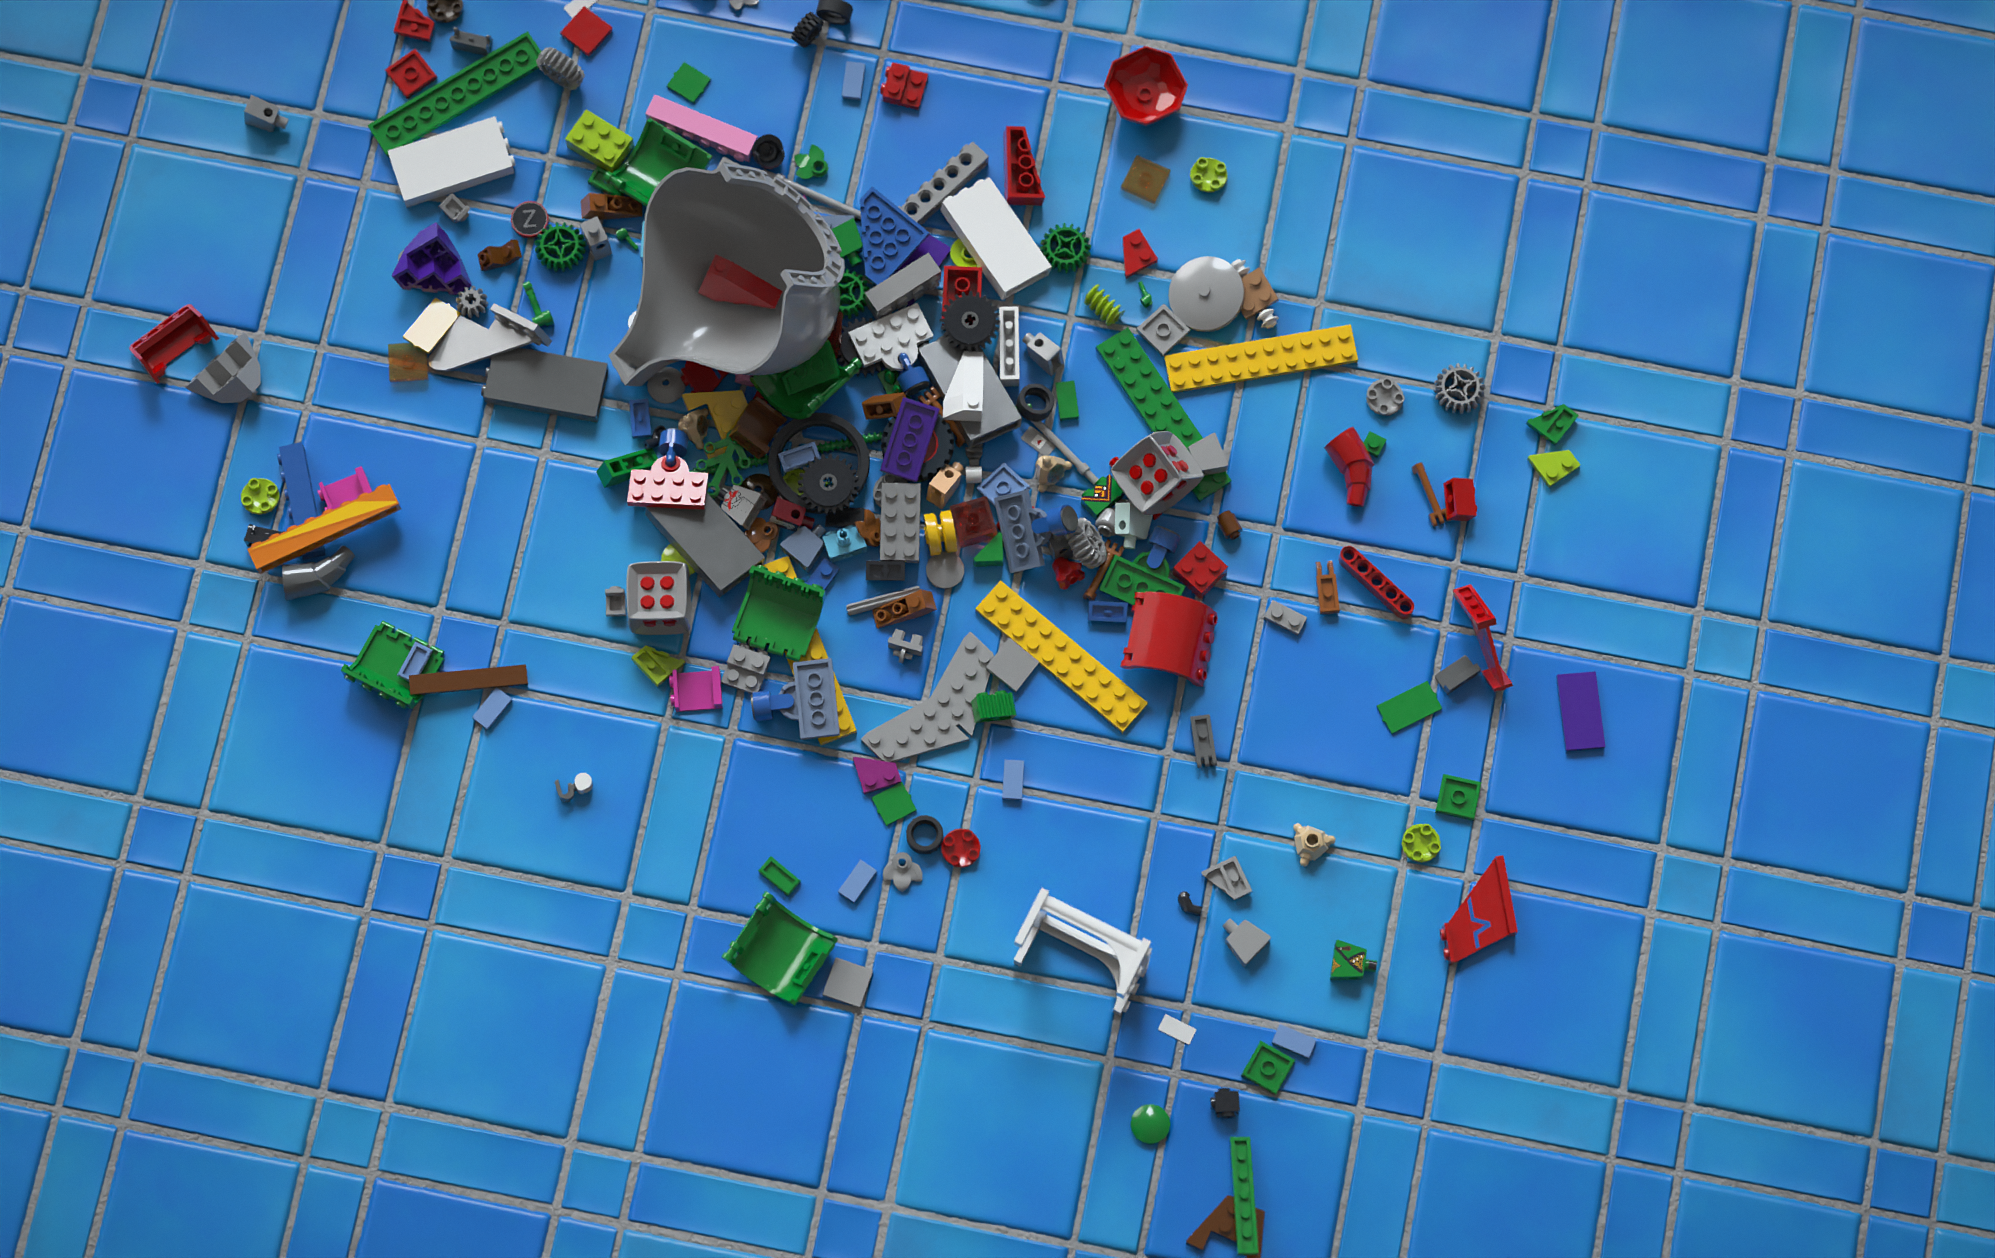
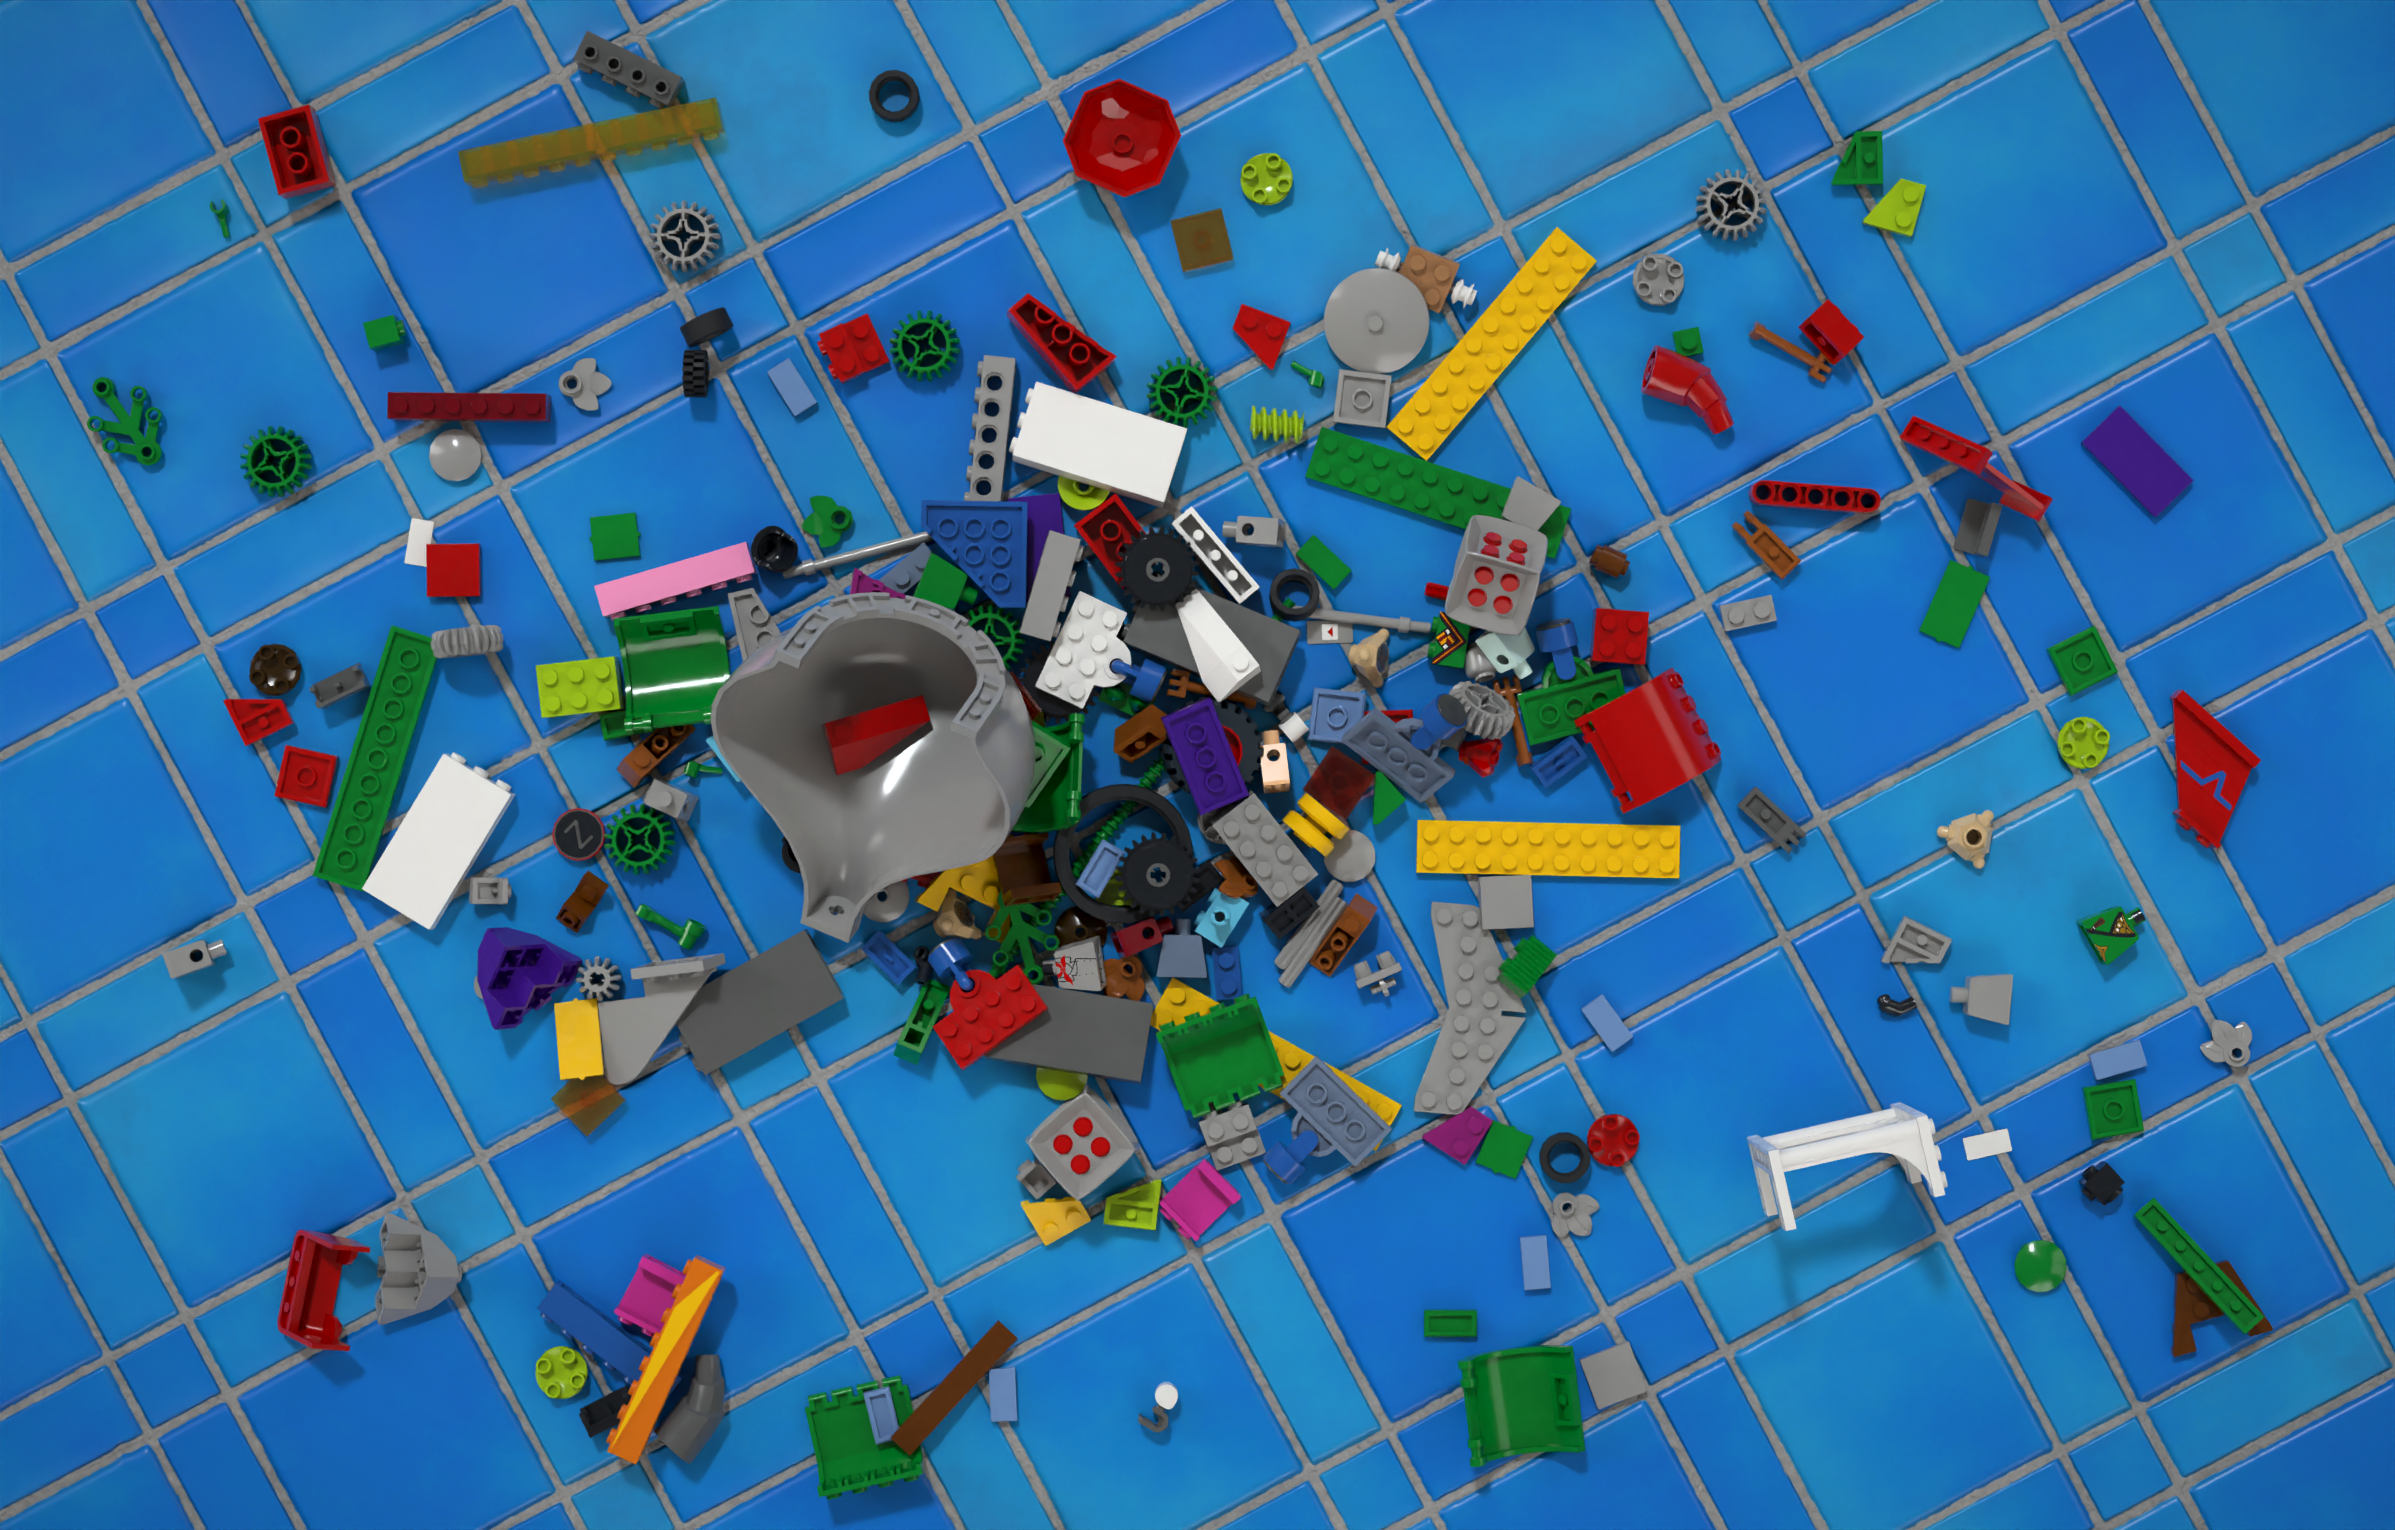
camera: 40 degrees left, 15 degrees up
none -> green gear [889,311,960,382]
none -> yellow wing [1021,1196,1091,1246]
none -> light grey axle [1274,879,1343,970]
none -> light grey plate [2200,1020,2252,1067]

